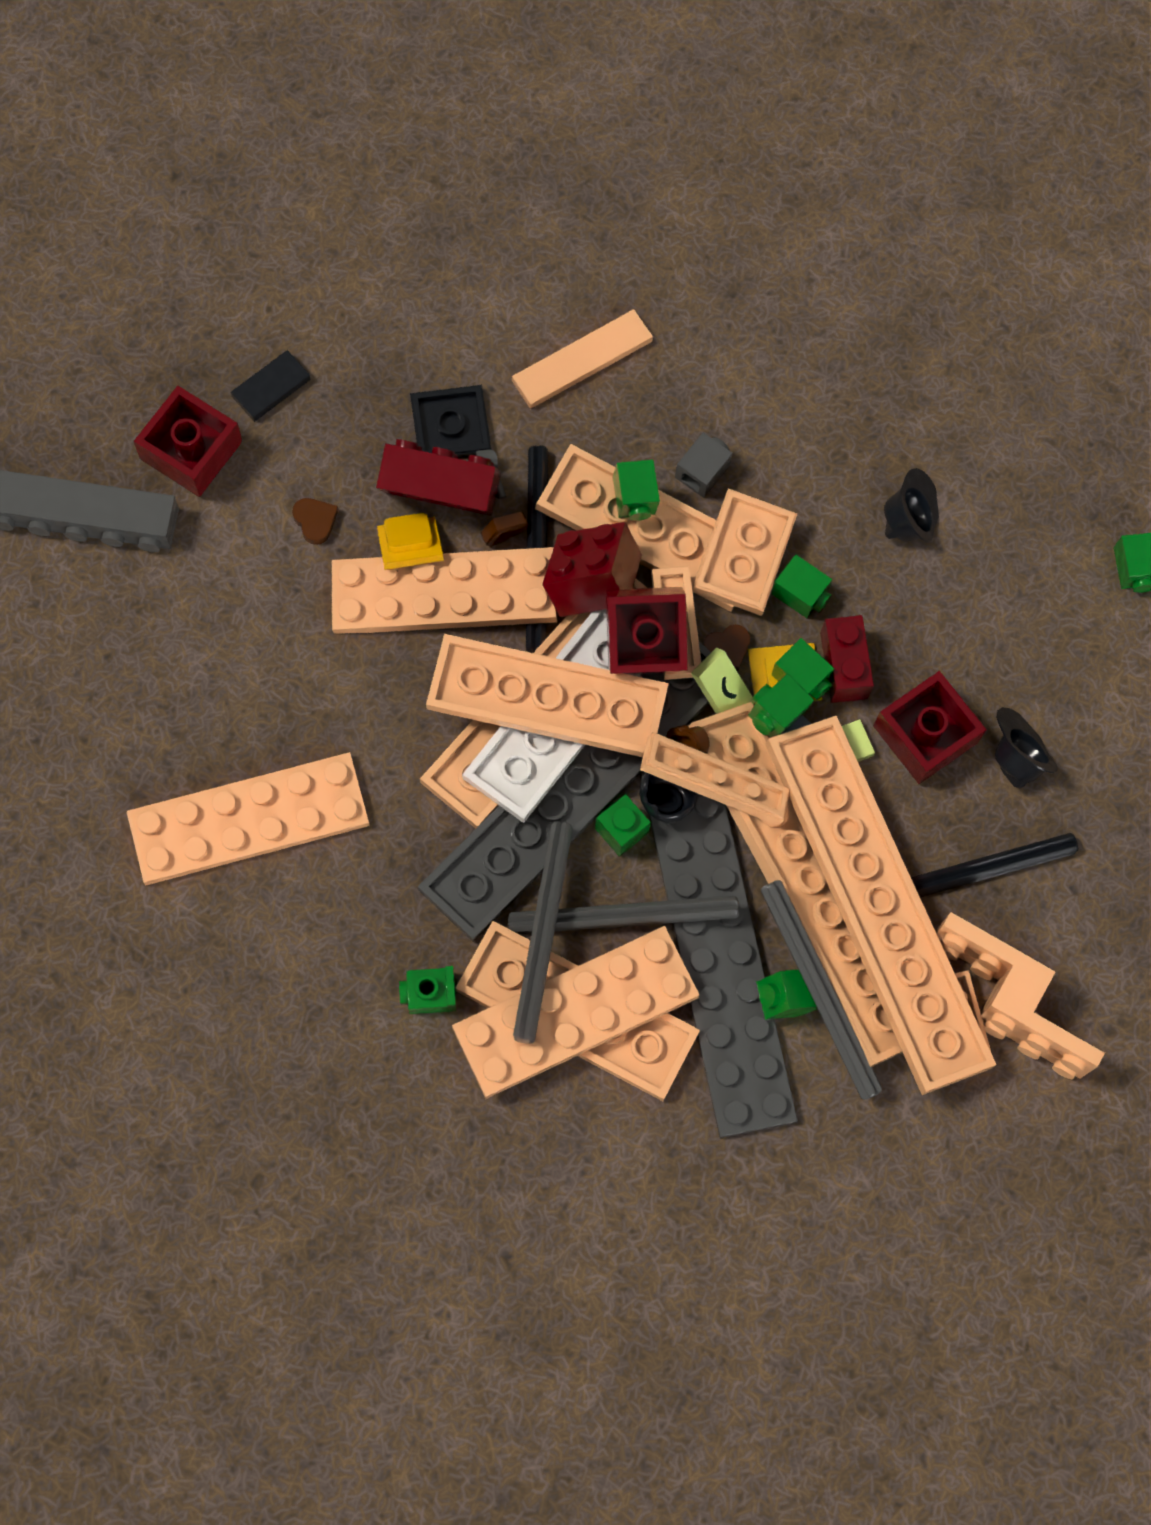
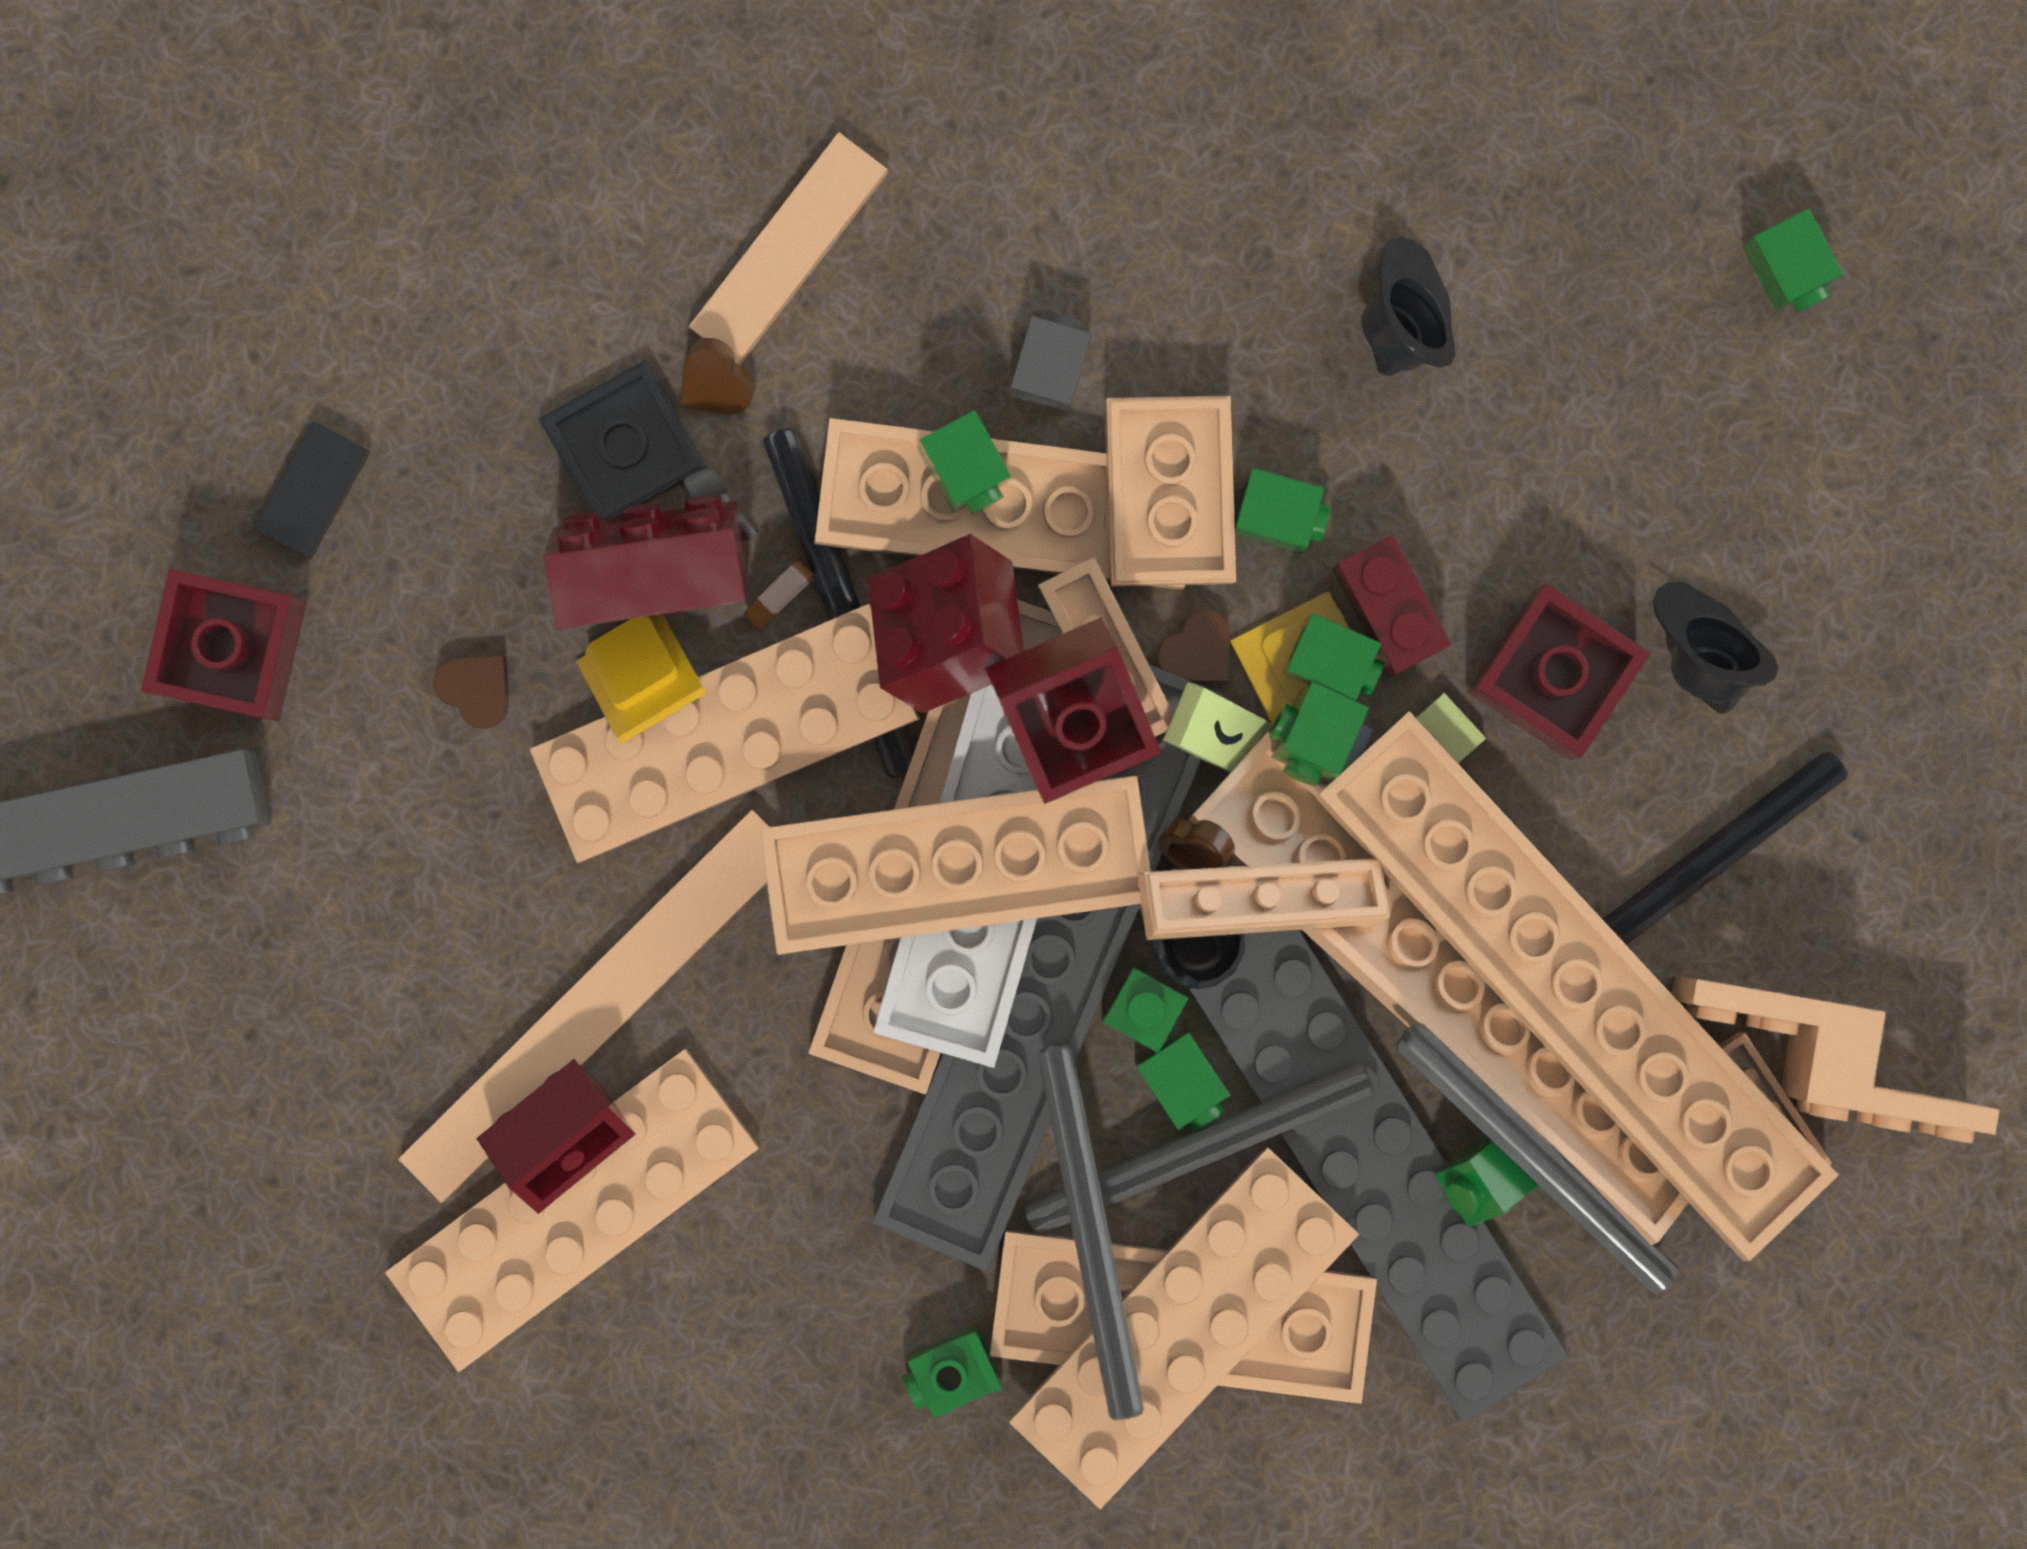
camera: 15 degrees left, 15 degrees up
none -> light nougat tile [398,810,770,1203]
none -> dark red brick [476,1059,636,1214]
none -> reddish brown tile [680,338,756,414]
none -> green brick [1135,1030,1231,1131]

